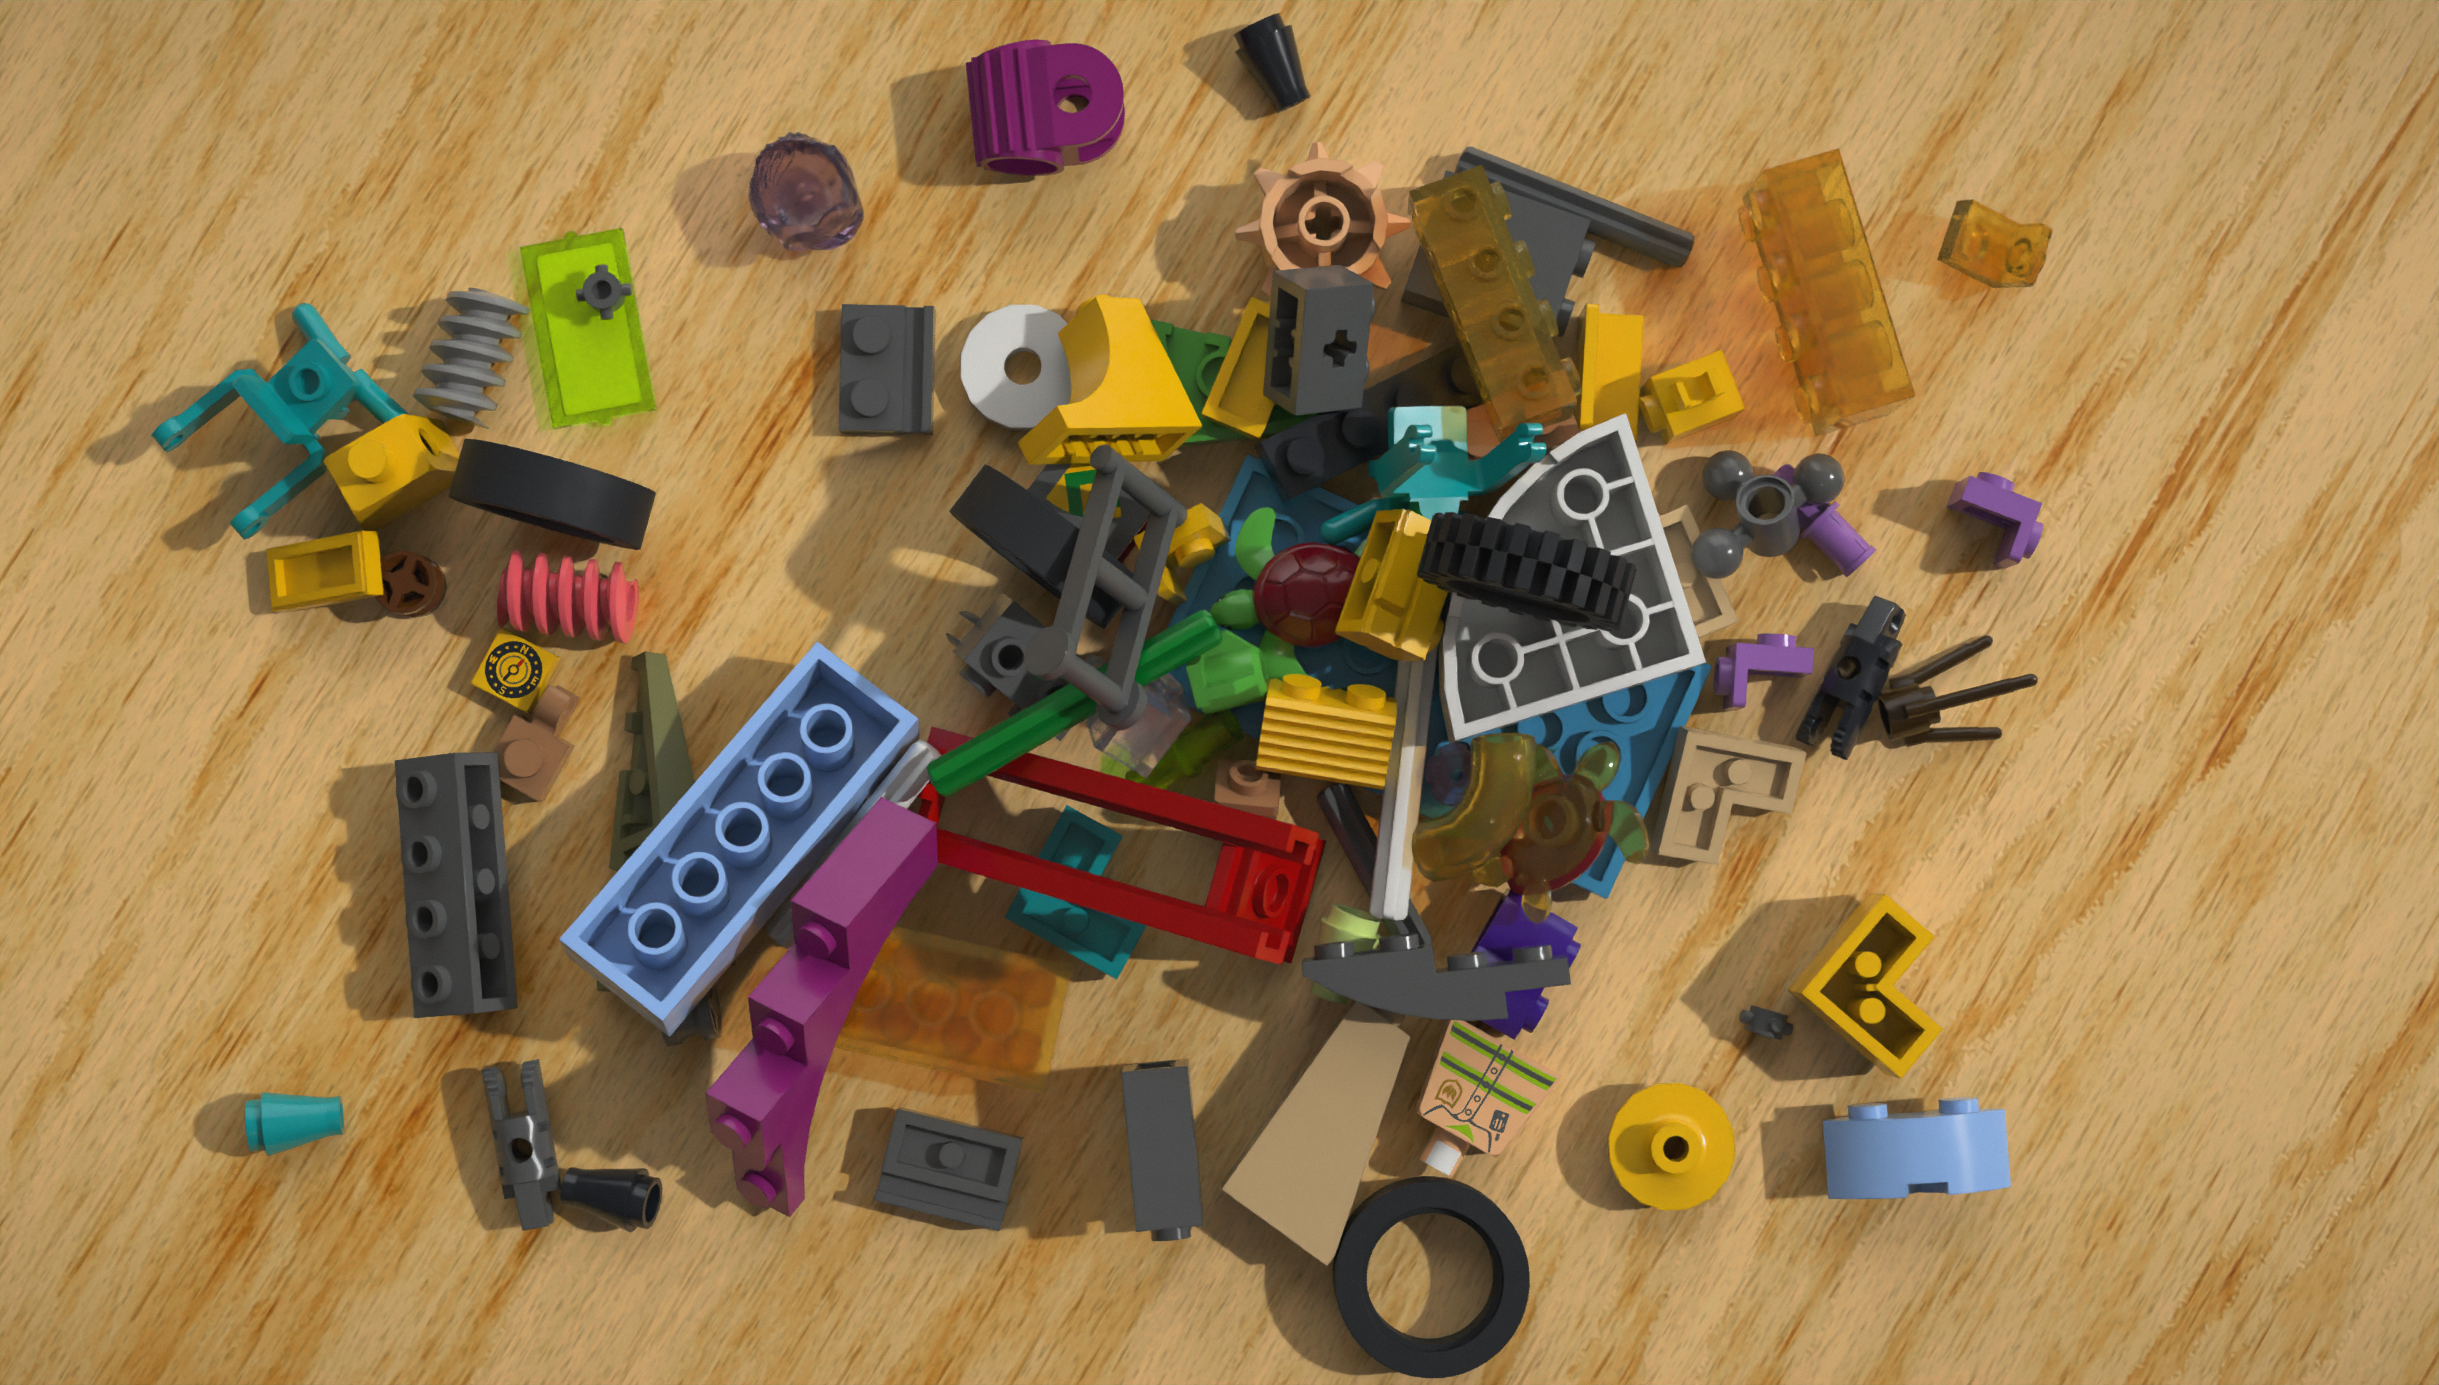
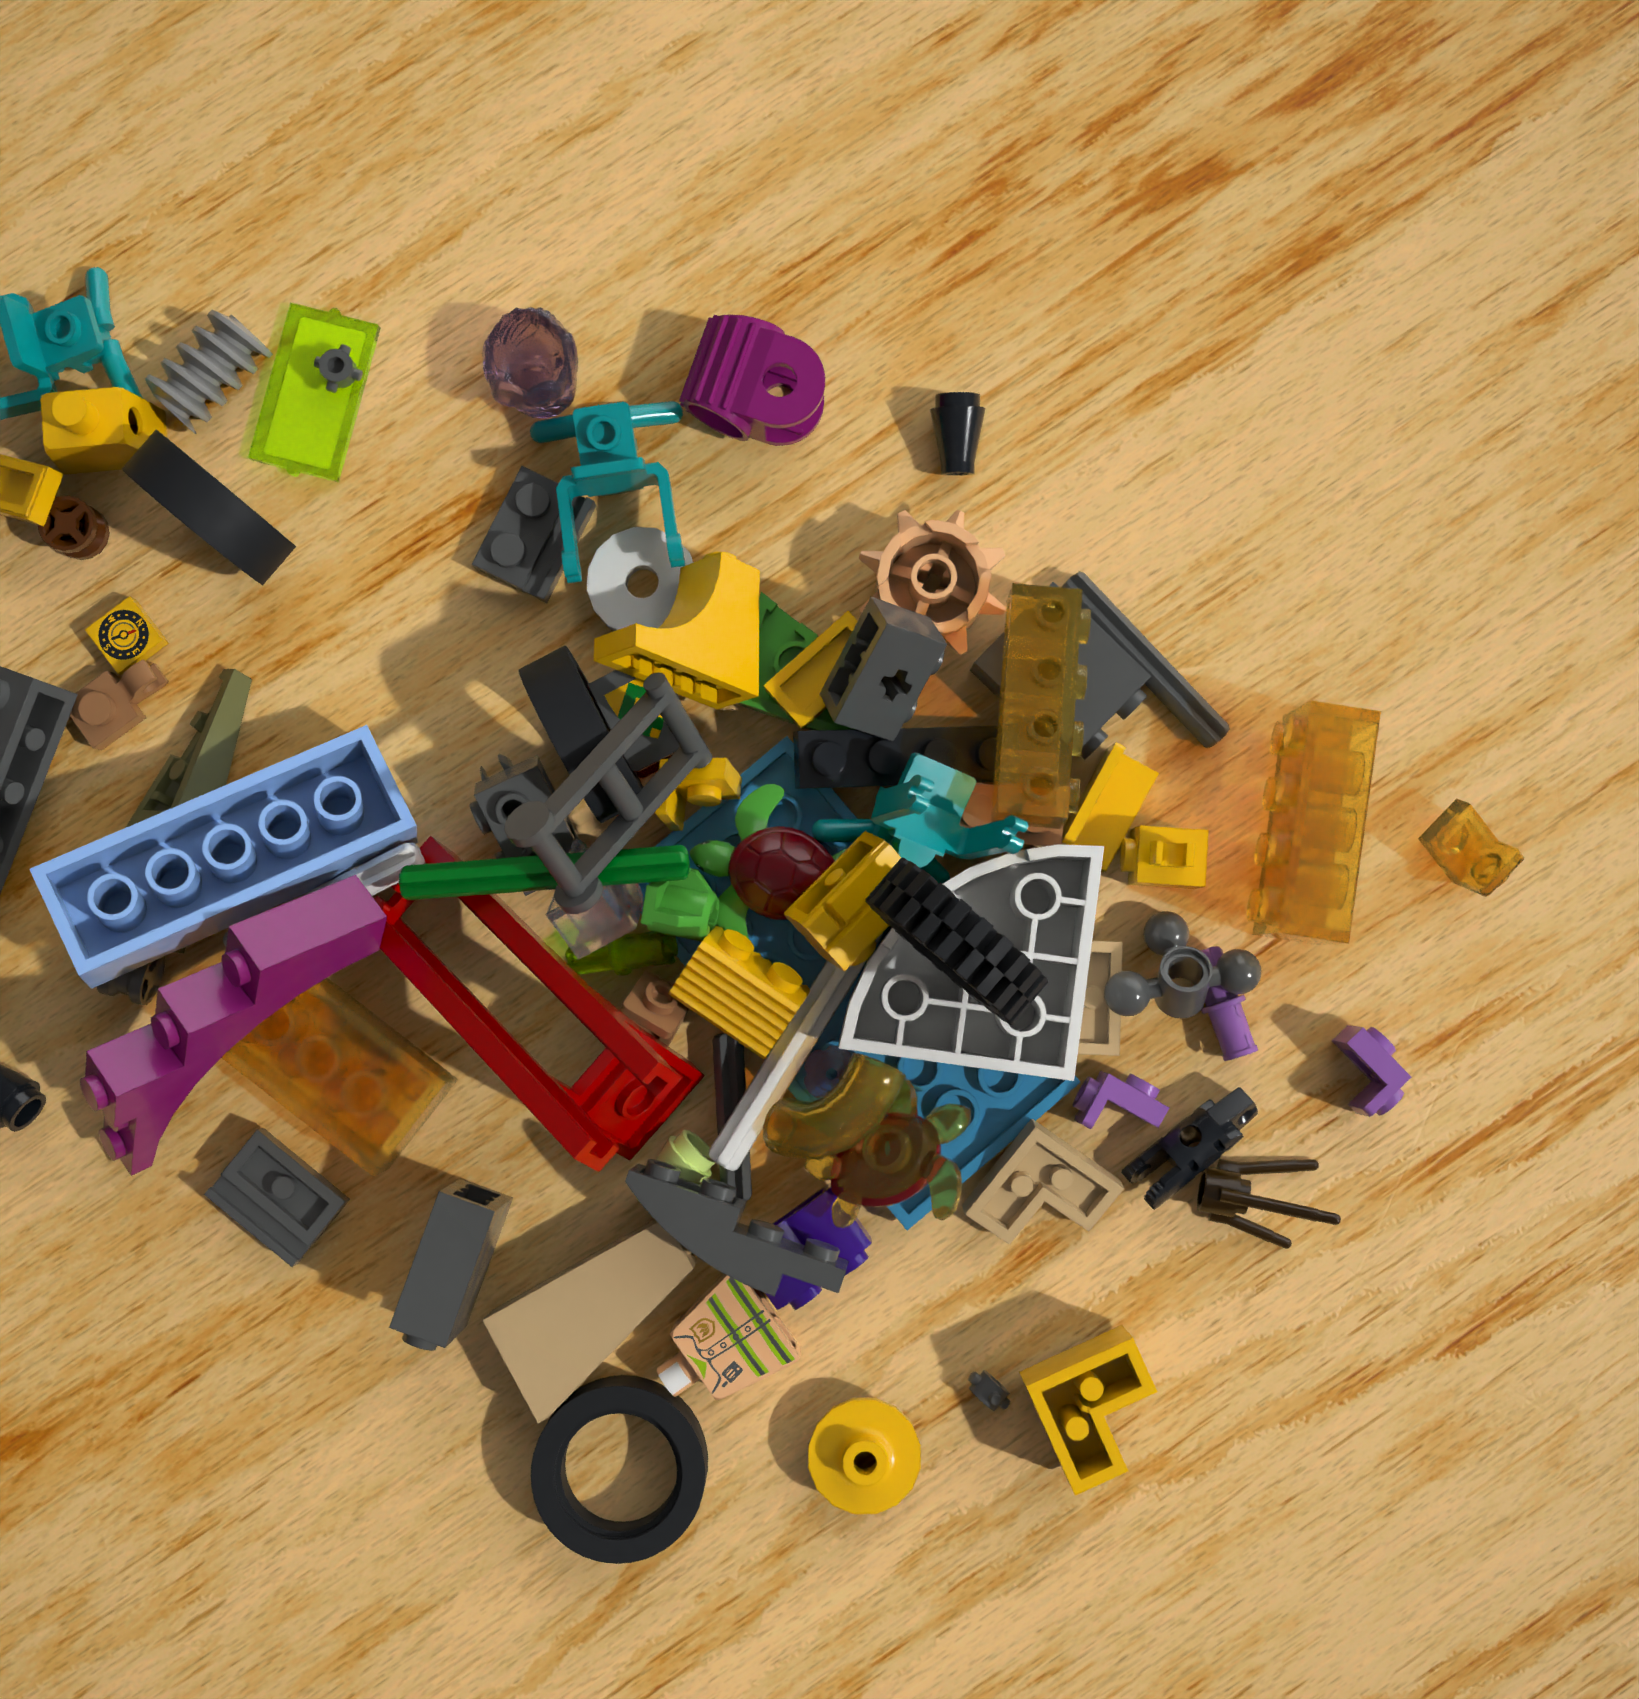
camera: 25 degrees right, 0 degrees up
coral piece [497,550,639,644] -> none
teal plate [1004,805,1147,980] -> none
light blue brick [1823,1097,2011,1199] -> none
none -> teal piece [530,401,685,583]

